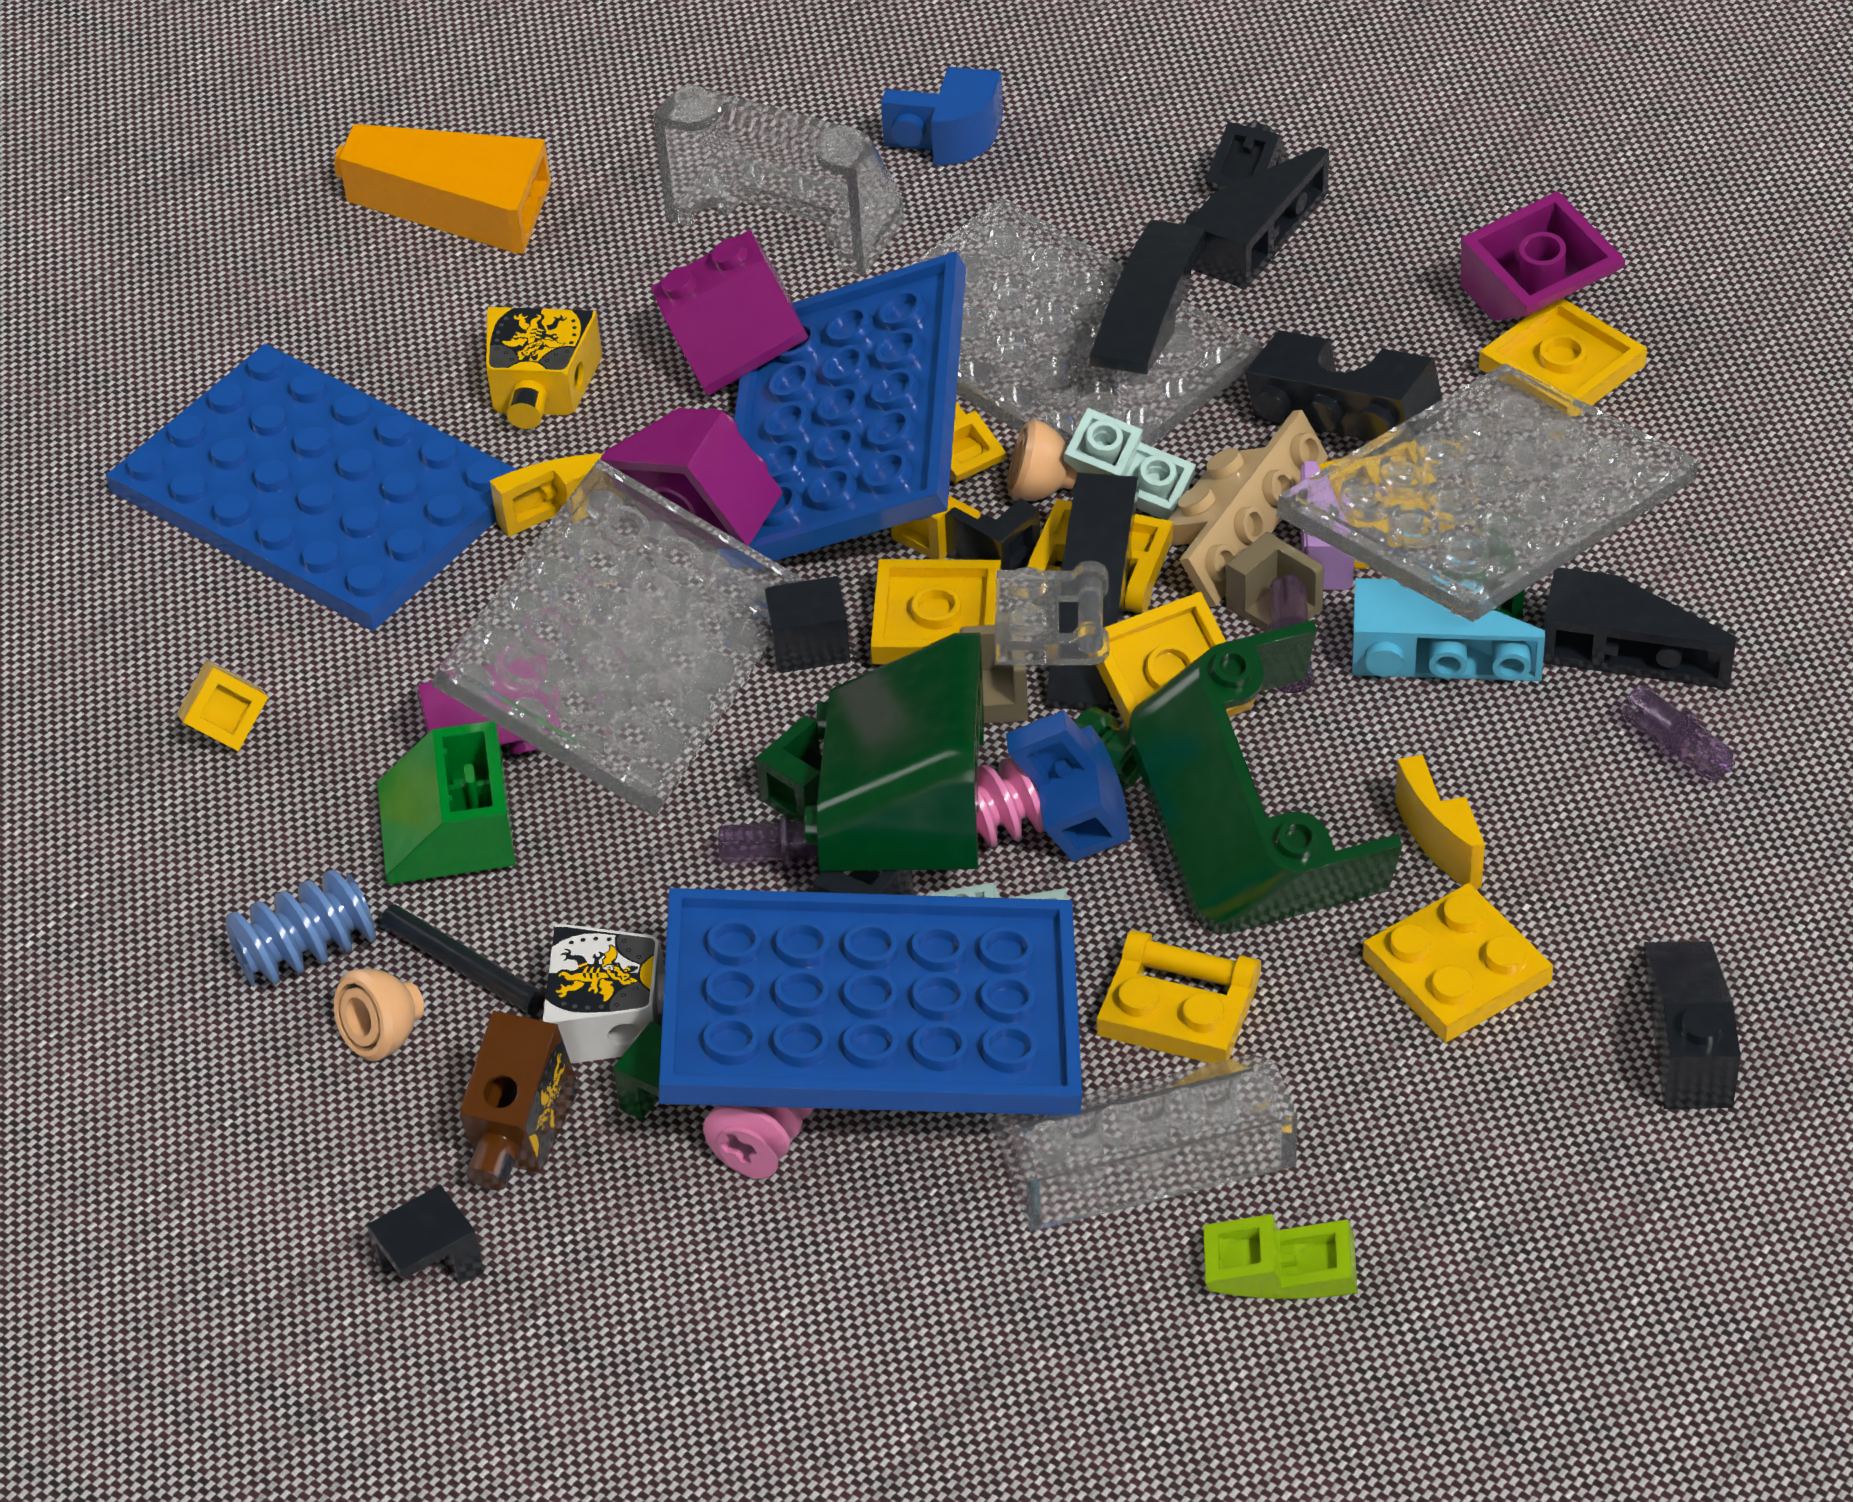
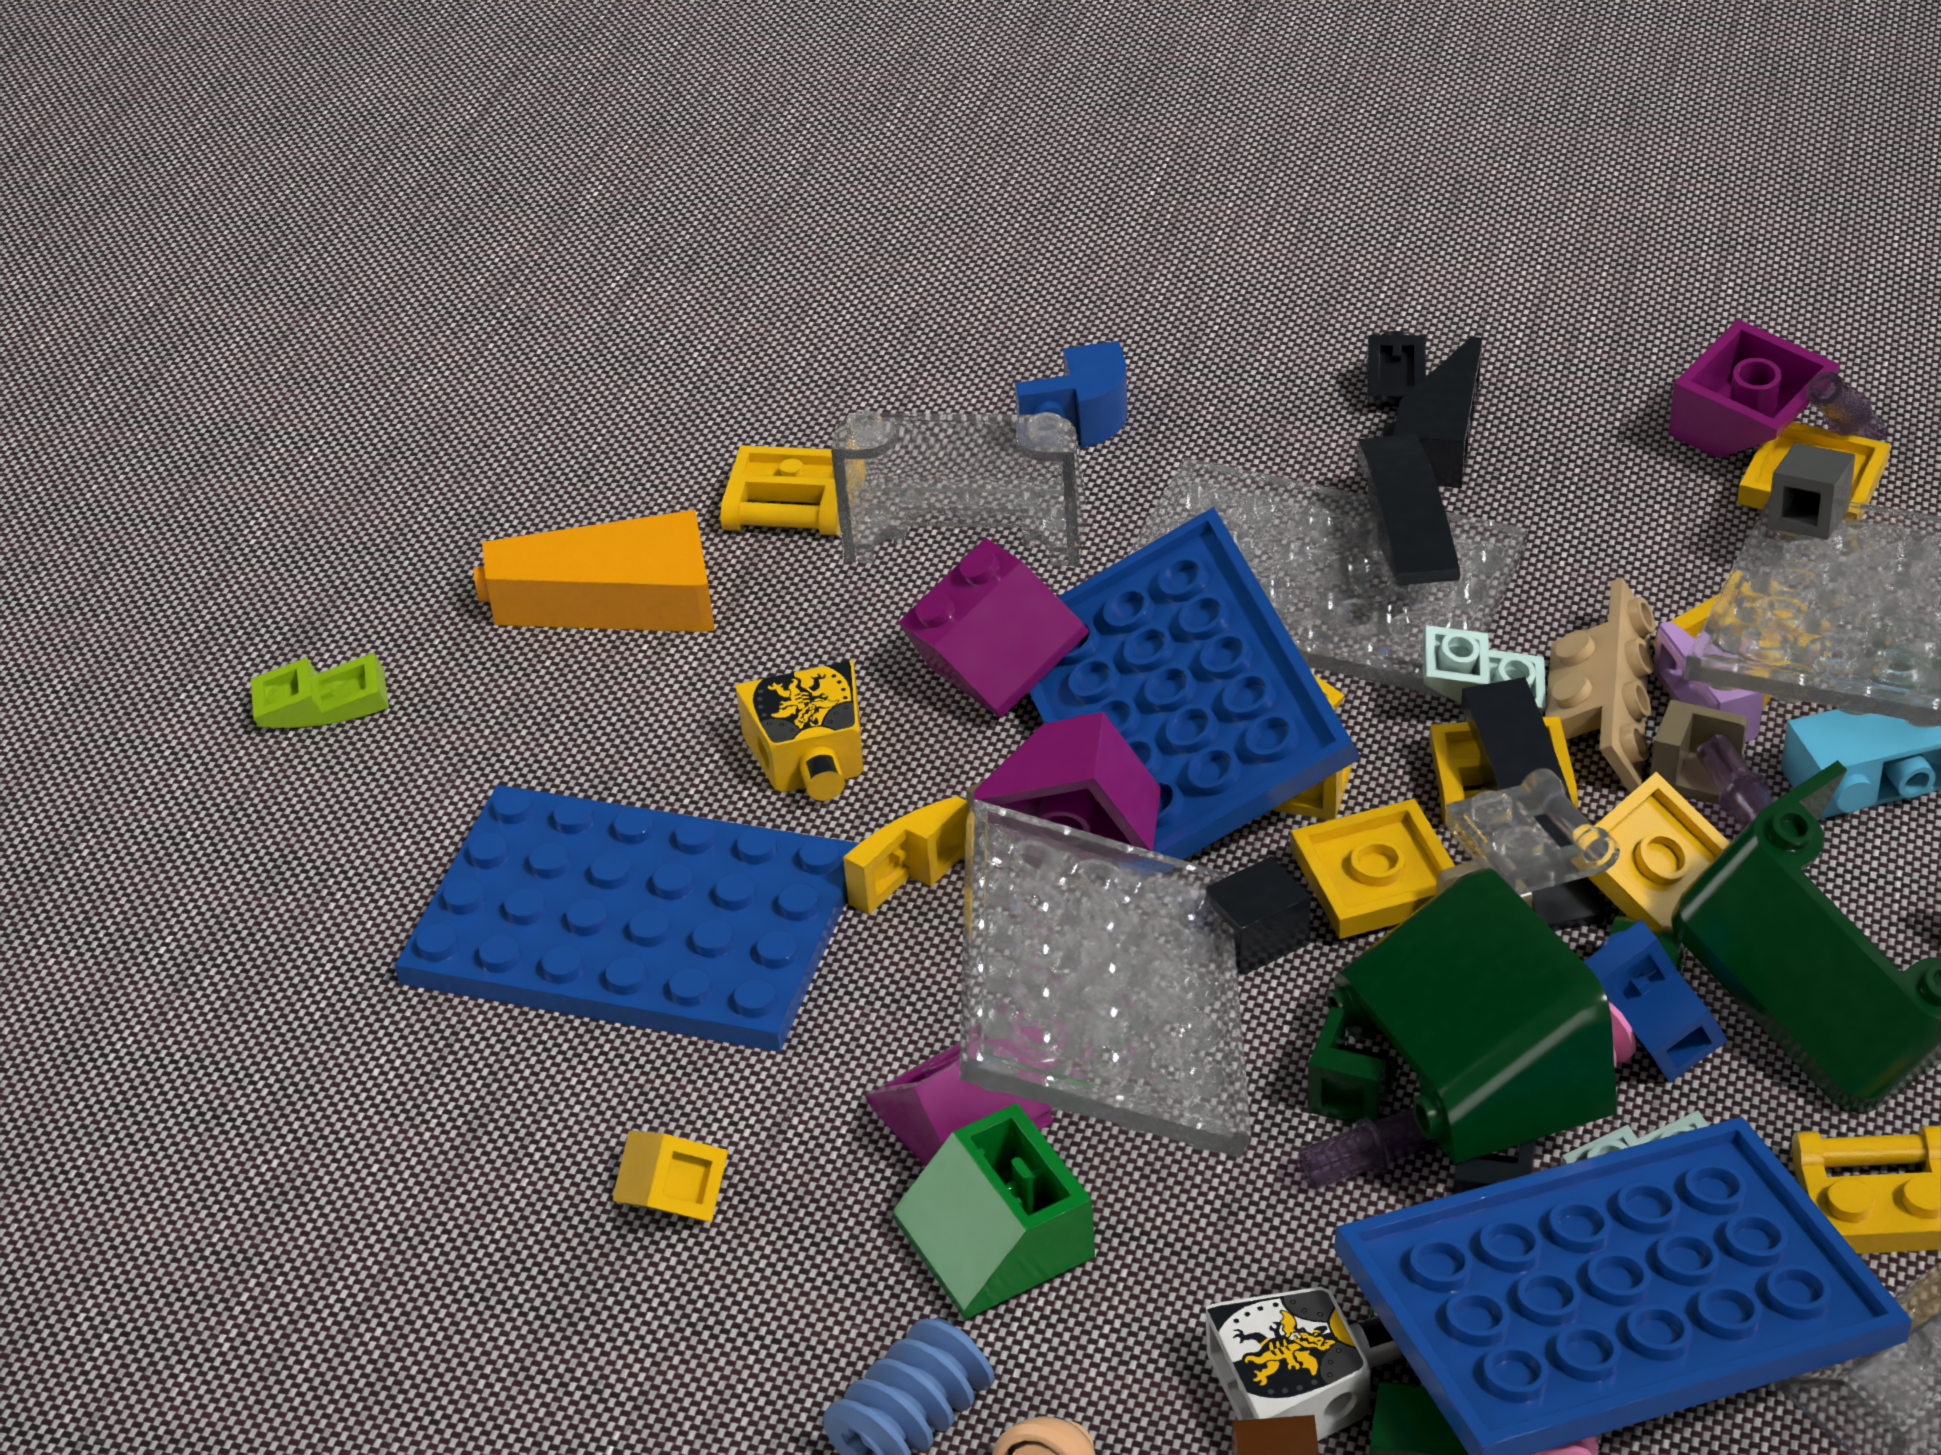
camera: 20 degrees left, 5 degrees down
black bar [380,904,545,1015] -> none
black panel [945,498,1040,586] -> none
light nougat brick [1007,419,1078,502] -> none
black arch [1244,330,1443,448] -> none
none -> lime slope [250,652,389,728]
none -> yellow plate [720,445,855,536]
none -> dark grey brick [1767,443,1855,540]
none -> axle [1806,371,1888,441]

